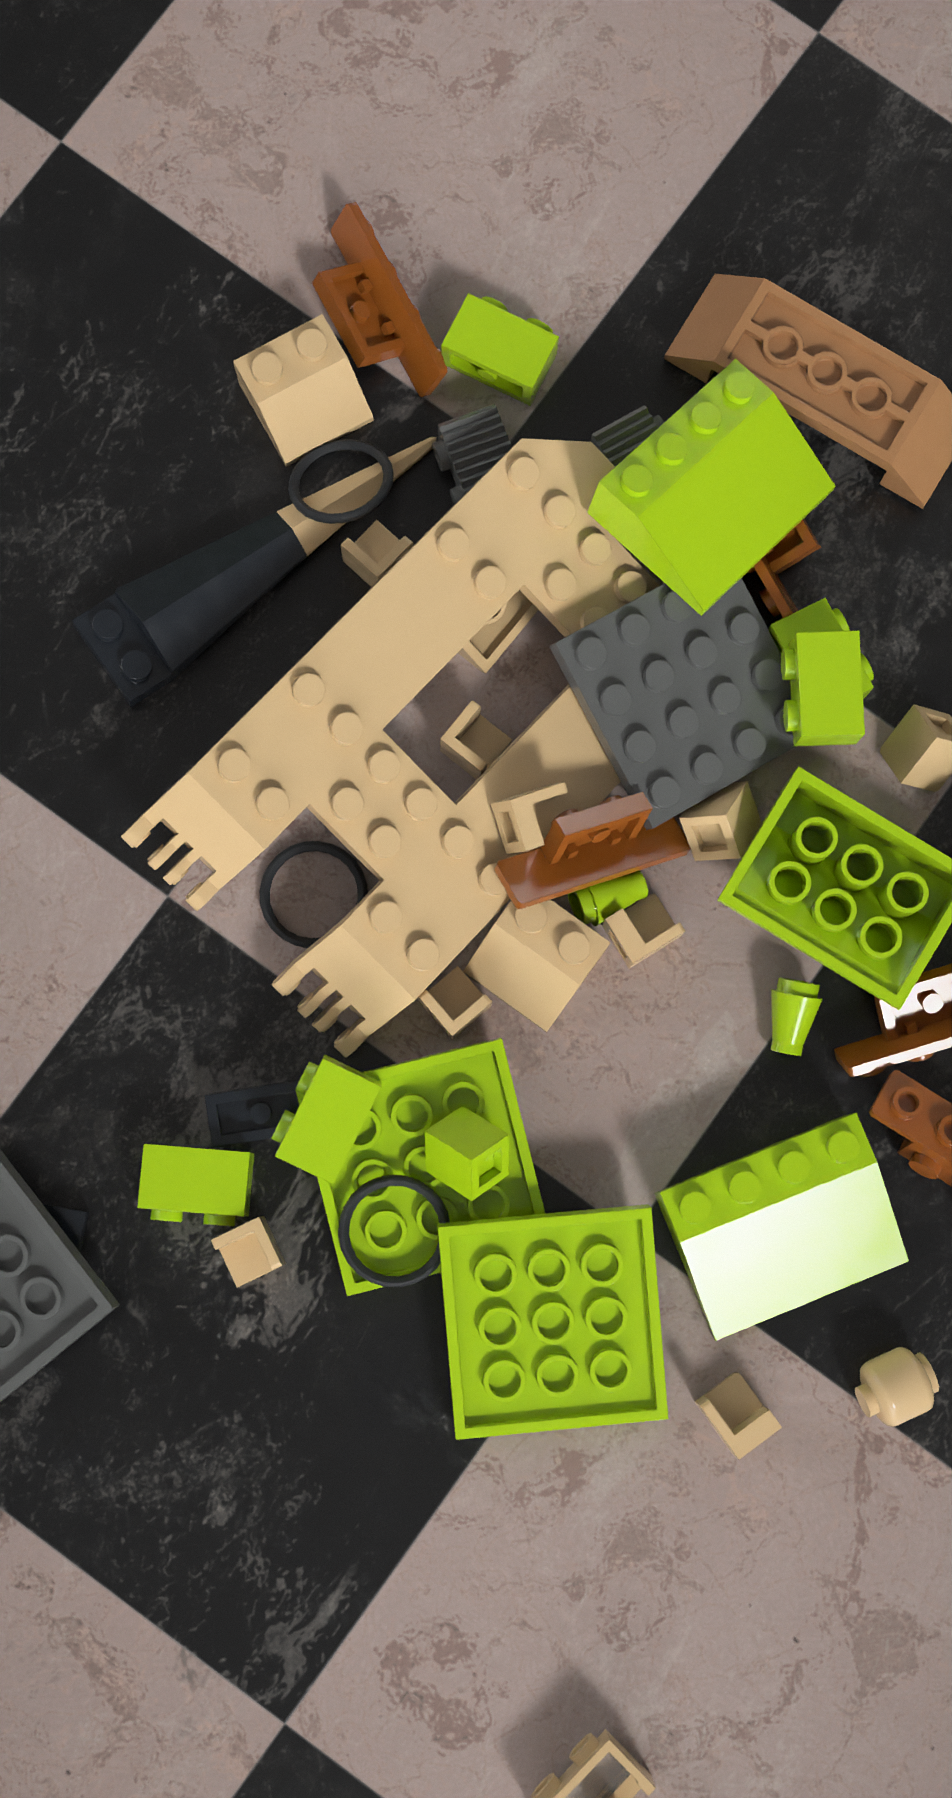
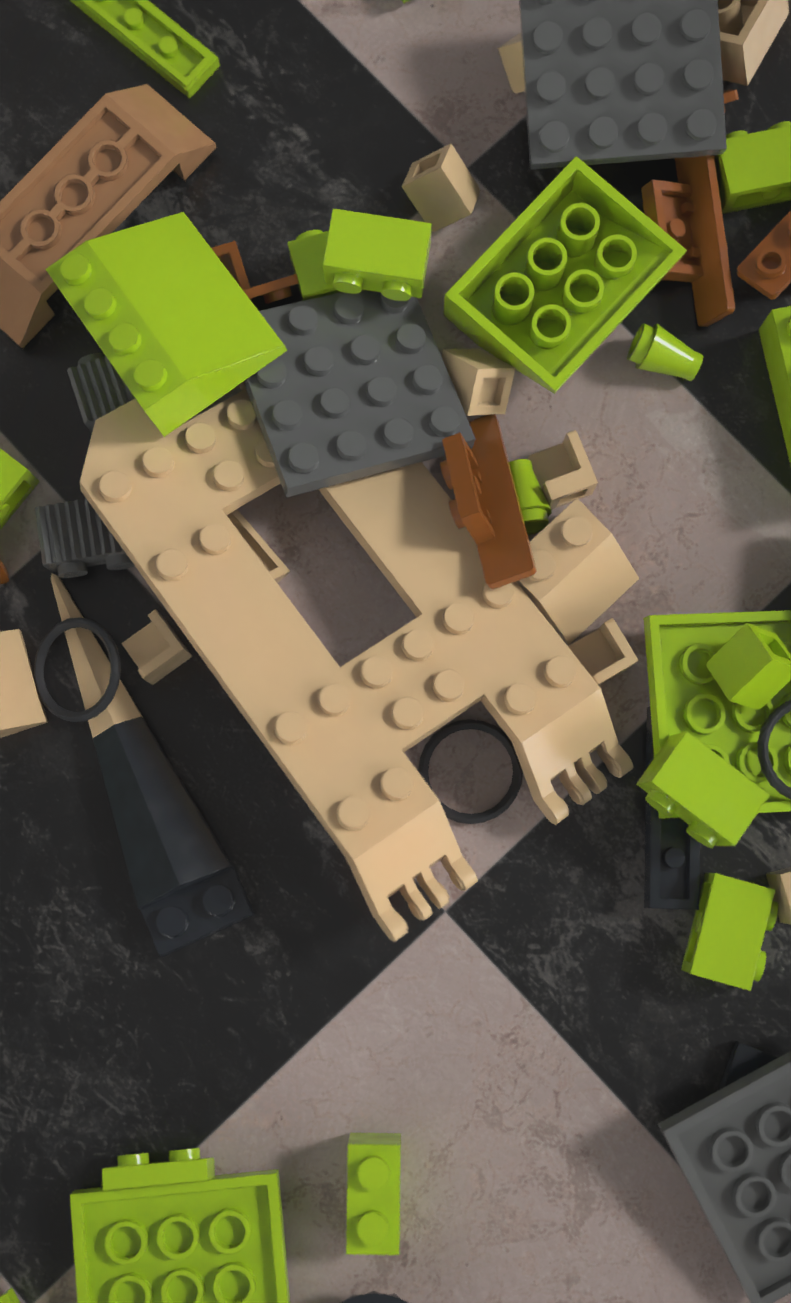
camera: 70 degrees left, 0 degrees up
tan panel [440,700,512,780] -> none
tan panel [491,782,568,854] -> none

